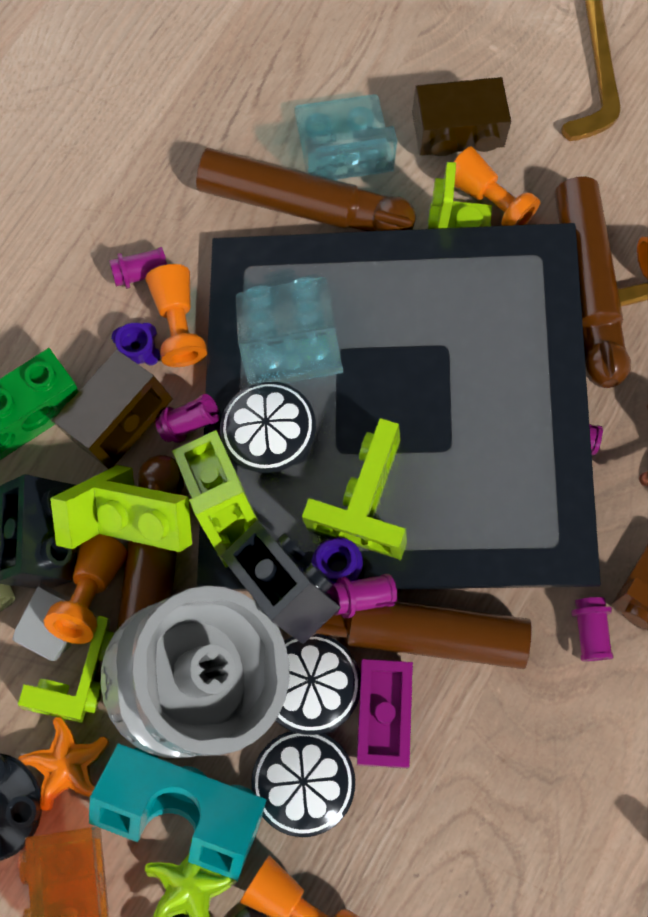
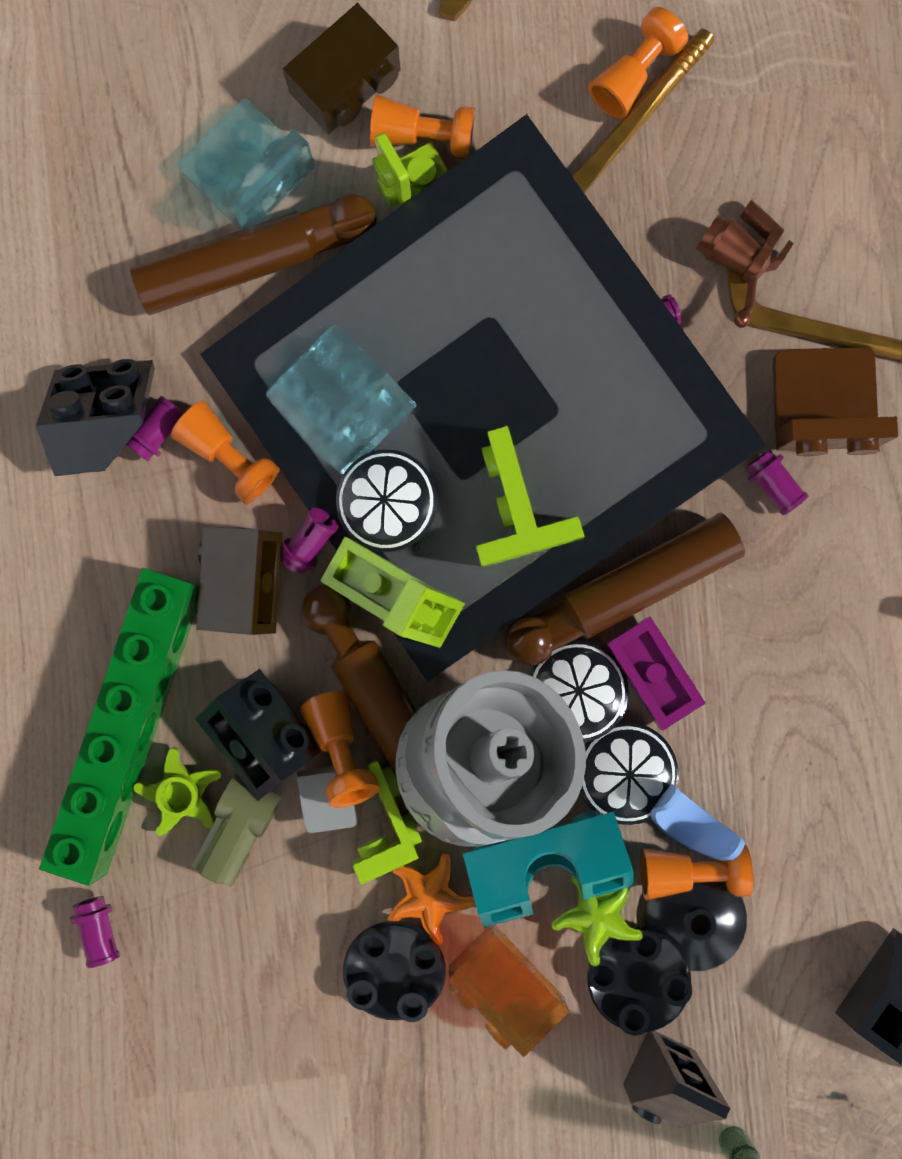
camera: 30 degrees left, 15 degrees up
lime bracket [50,465,192,552] -> none
dark purple plate [111,323,161,366] -> none
black brick [221,520,341,644] -> none
dark purple plate [312,537,363,584] -> none
magenta pin [327,574,397,618] -> none
reddish brown piece [555,176,631,388] -> none
none -> black slope [36,359,155,476]
none -> light blue helmet [650,784,745,861]

